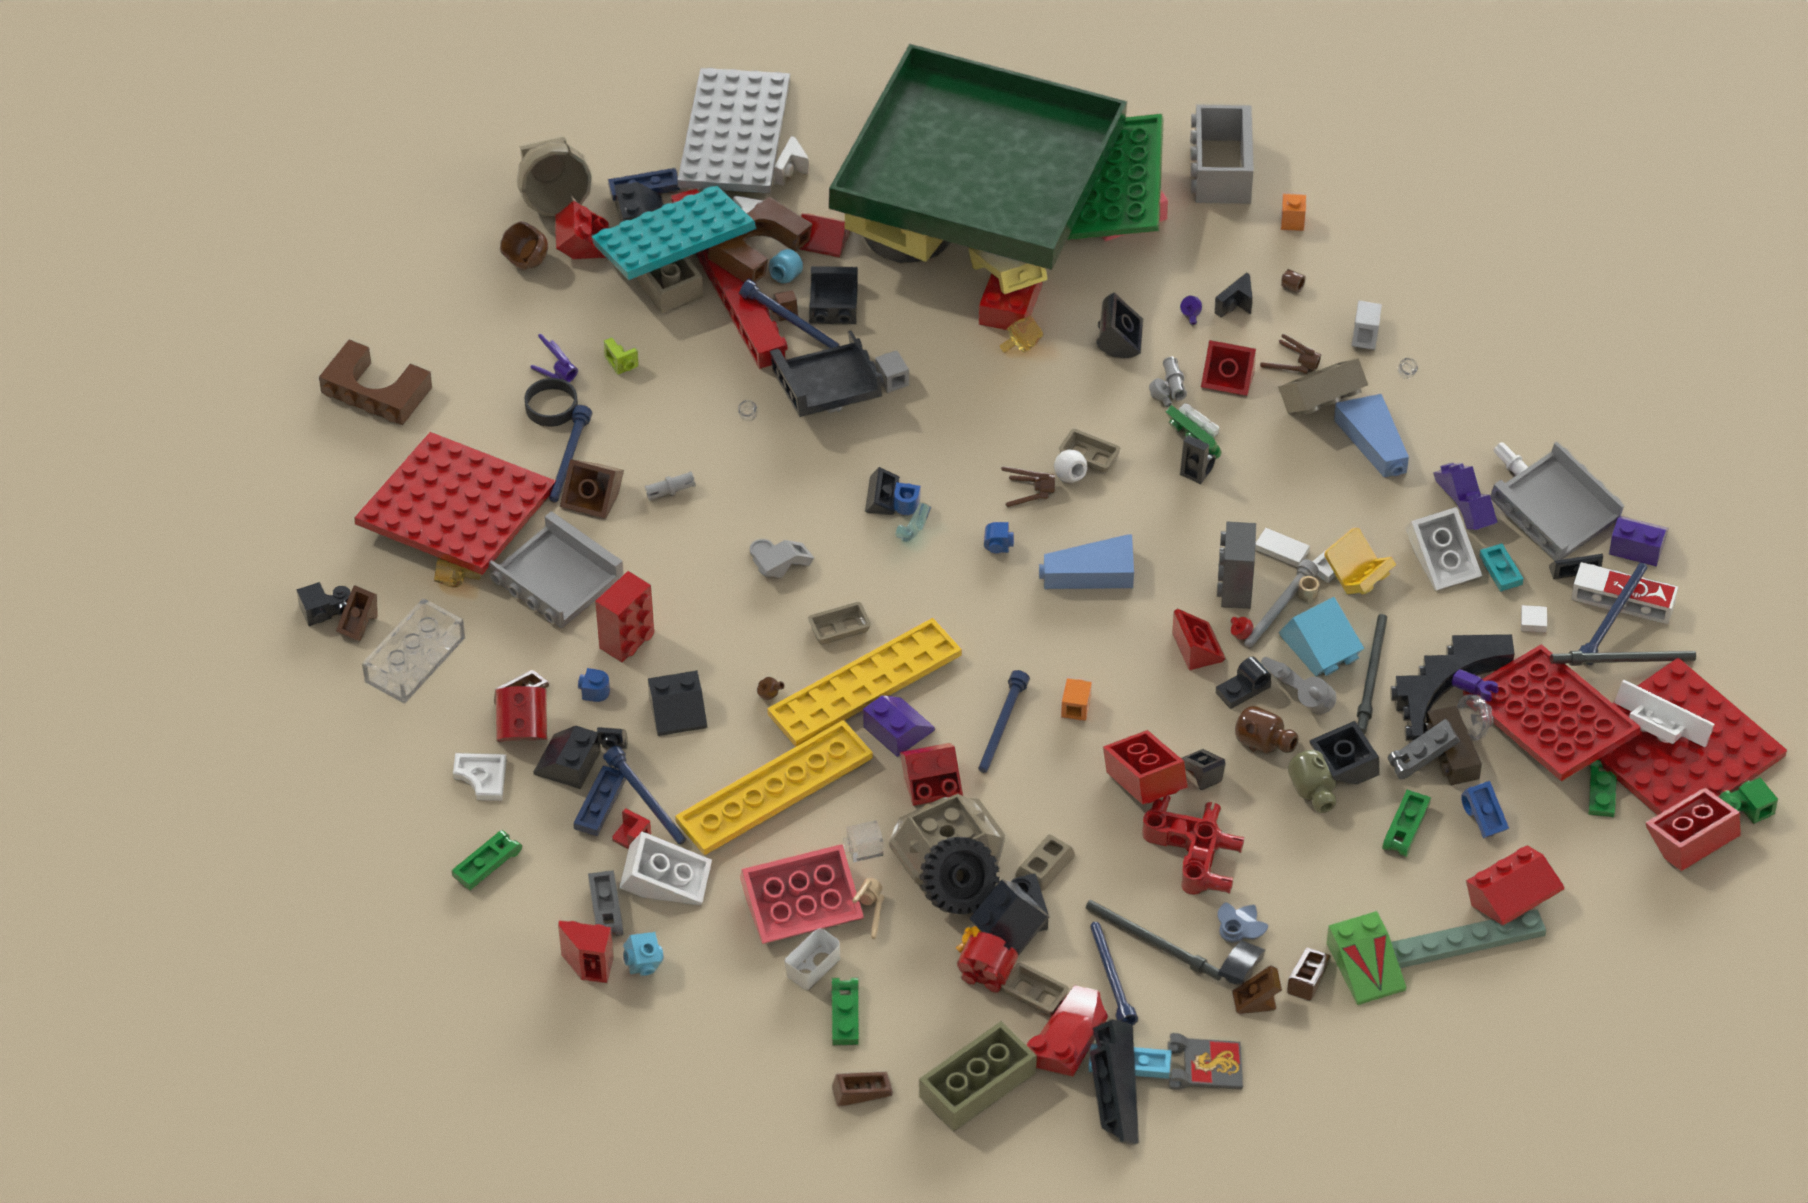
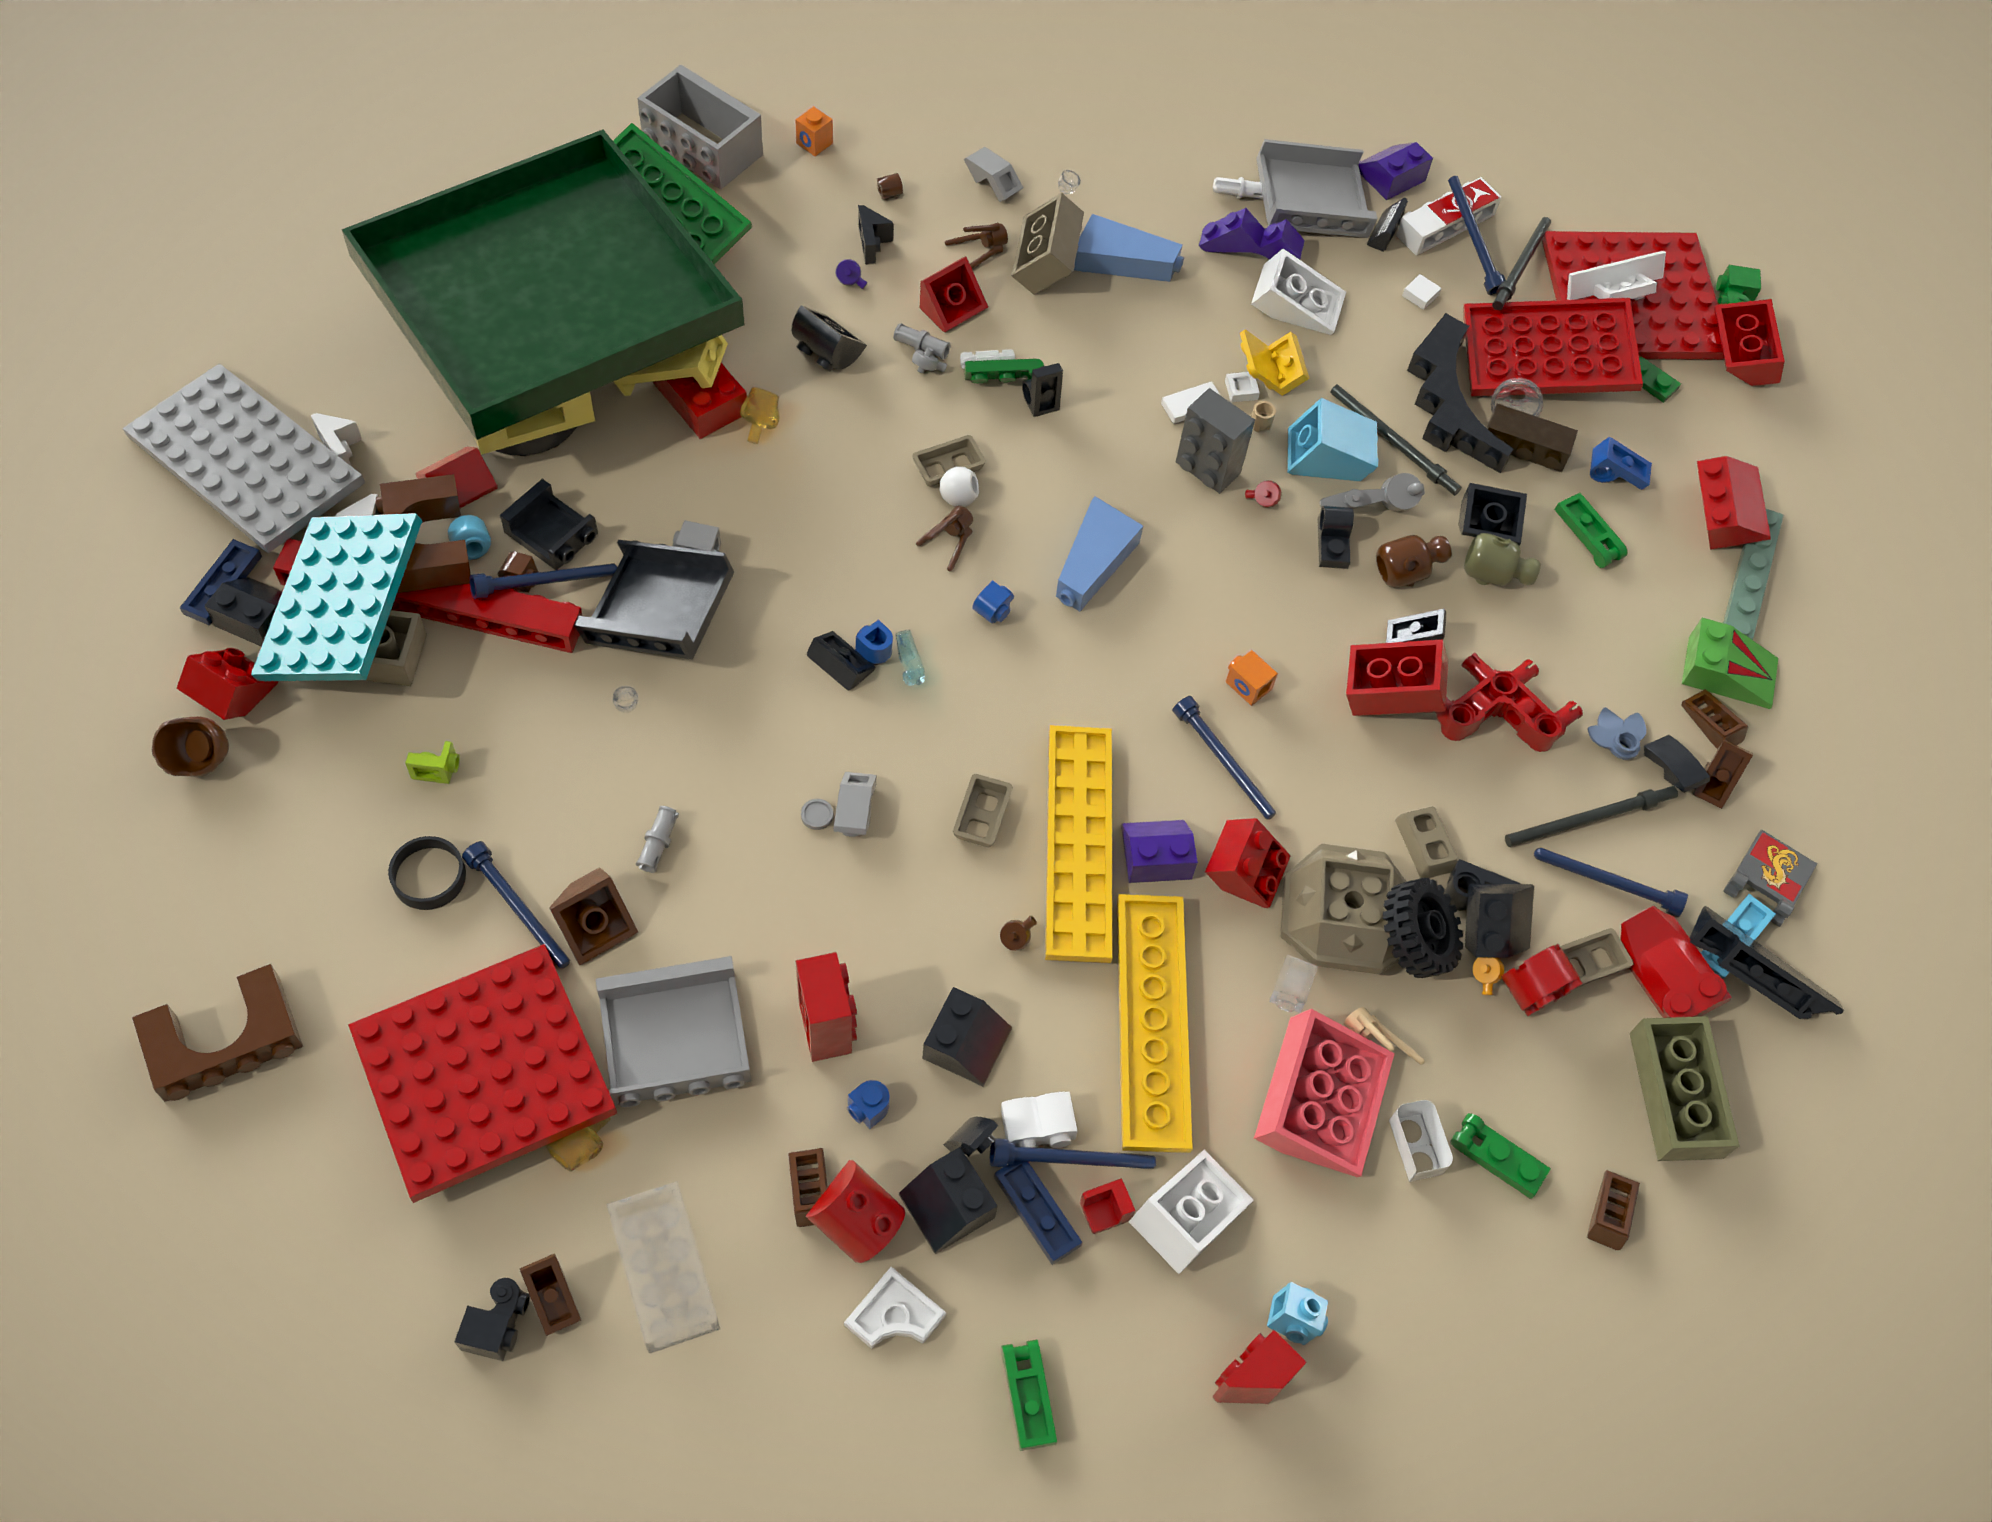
camera: 60 degrees left, 10 degrees up
dark tan plate [517,137,592,216] -> none
dark purple plant [530,334,578,382] -> none
dark grey plate [588,870,624,936] -> none
red slope [1172,608,1226,671] -> none
light grey piece [1244,559,1319,648] -> none
dark grey plate [1387,719,1460,779] -> none
dark purple bar [1452,669,1498,701] -> none
teal plate [1479,543,1524,592] -> none
none -> white brick [1001,1092,1077,1148]

